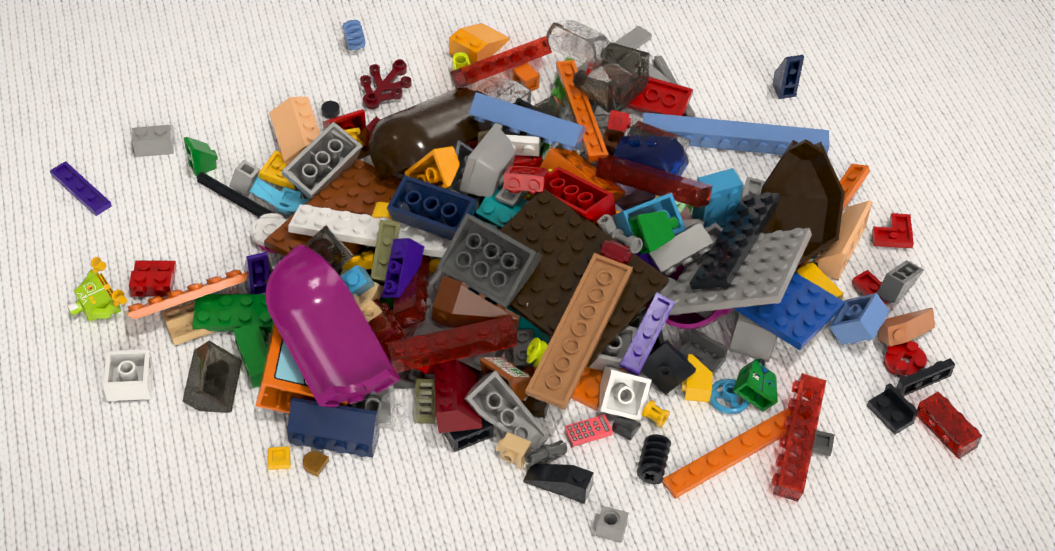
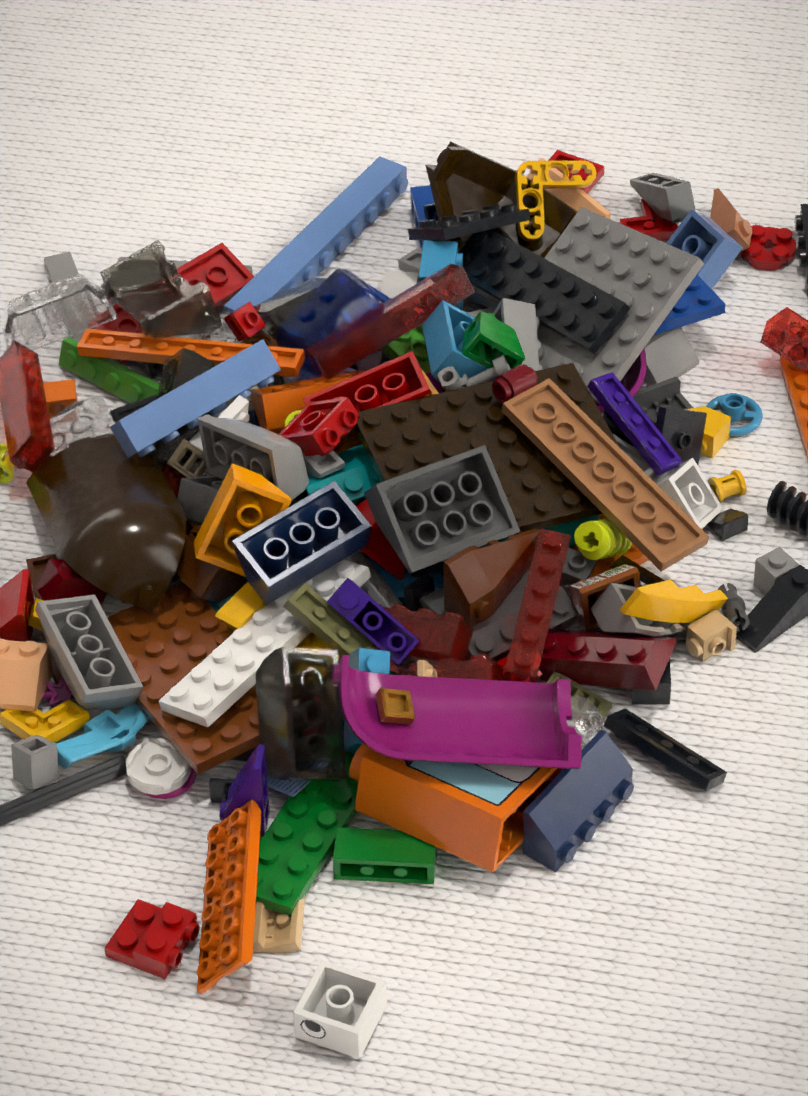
camera: 60 degrees left, 5 degrees down
lime torso [67,257,127,321] -> none
clear smoke slope [182,340,242,413] -> none
yellow tile [268,446,291,470] -> none
pearl gold tile [302,451,329,477] -> none
coral tile [565,414,613,447] -> none
green torso [733,359,778,412] -> none
dark blue slope [772,54,804,99] -> none
none -> pearl gold tile [376,688,415,725]
none -> black plate [408,204,530,240]
none -> yellow beam [515,161,596,243]
none -> black plate [604,708,727,791]
none -> yellow slope [619,580,728,623]
none -> light grey brick [753,547,799,595]

